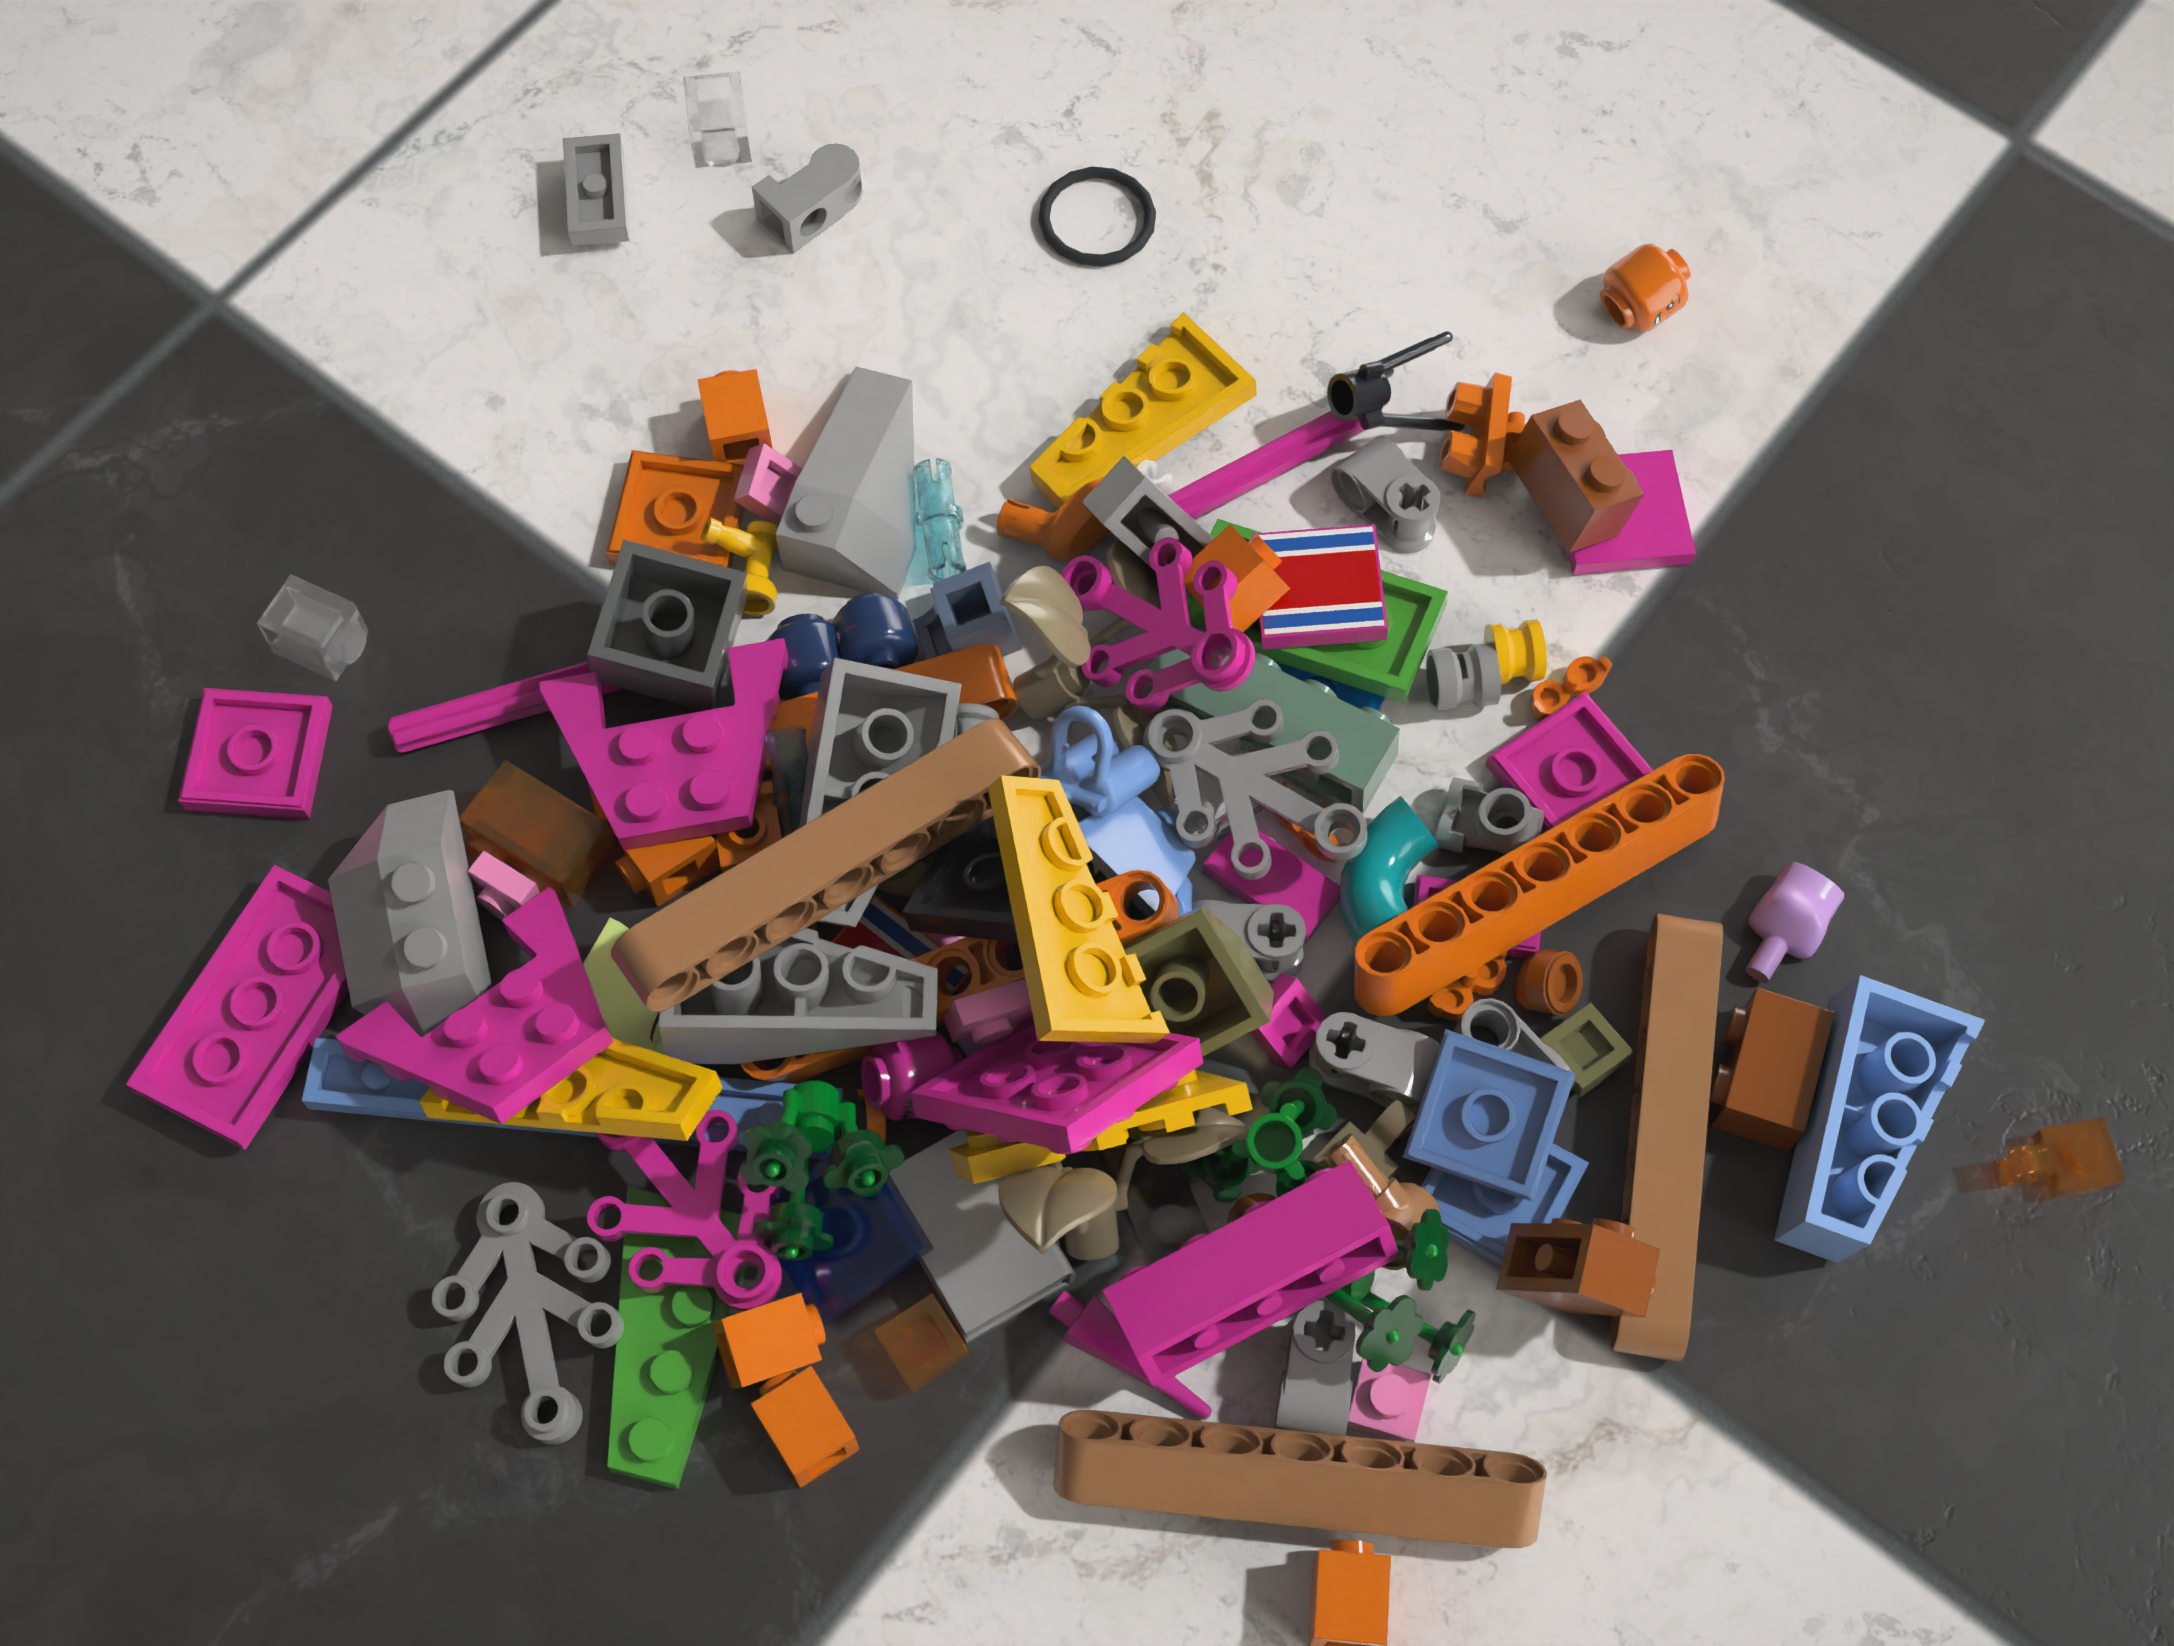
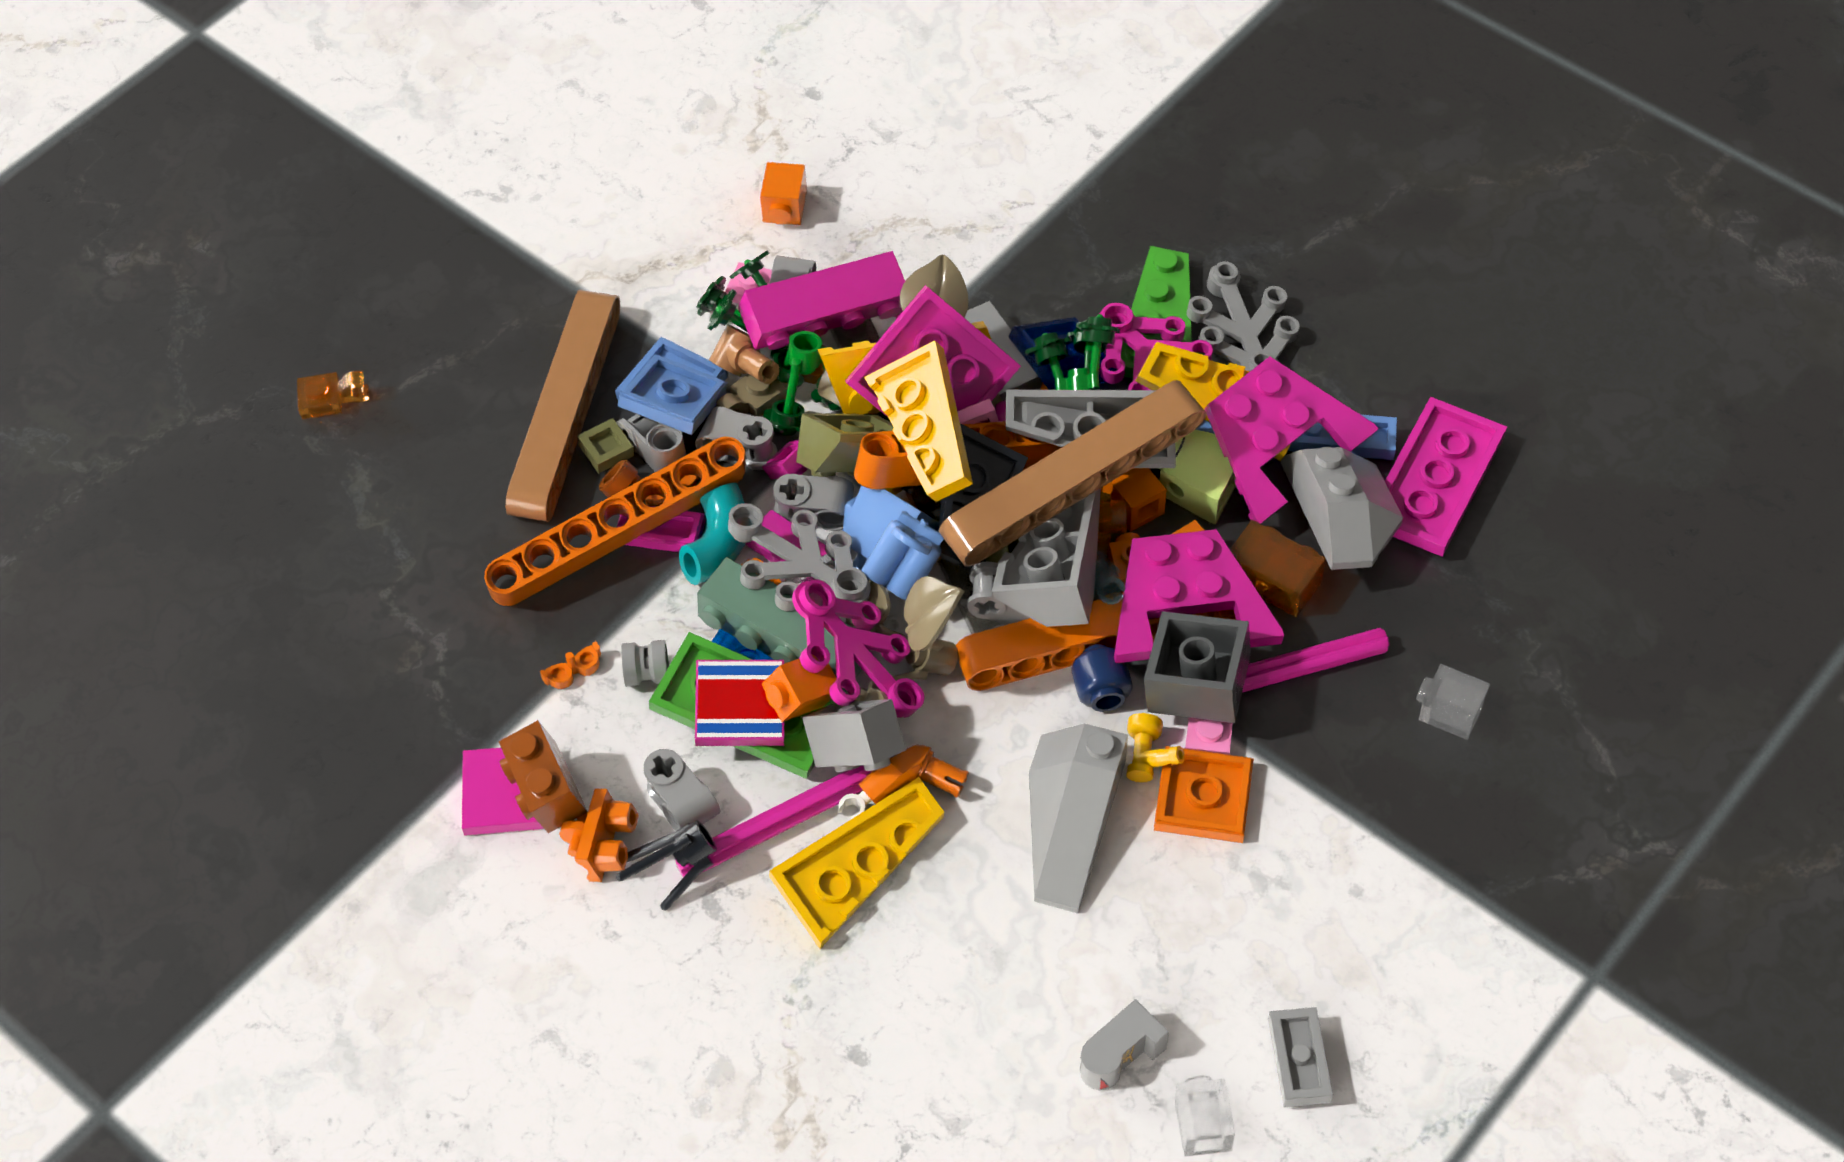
camera: 175 degrees left, 10 degrees down
dark pink tile [178,688,333,819] -> none
bright pink plate [468,851,540,920] -> none
orange brick [697,369,773,465] -> none
orange brick [711,1293,826,1389] -> none
bright pink plate [734,443,802,526] -> none
orange brick [751,1366,860,1488] -> none
dark blue head [832,593,918,670] -> none
clear orange plate [874,1293,970,1394] -> none
clear light blue pin [913,458,967,582] -> none
sand blue brick [913,562,1022,660] -> none
black piece [1038,166,1156,267] -> none
medium nougat beam [1053,1410,1547,1548] -> none
light grey plate [1435,777,1544,854] -> none
yellow wheel [1483,619,1547,685] -> none
dark pink tile [1485,692,1654,834] -> none
dark orange brick [1496,1218,1660,1317] -> none
orange head [1600,244,1691,331] -> none
dark orange brick [1709,987,1835,1152] -> none
lavender piece [1745,862,1844,983] -> none
light blue wedge [1774,975,1985,1263] -> none

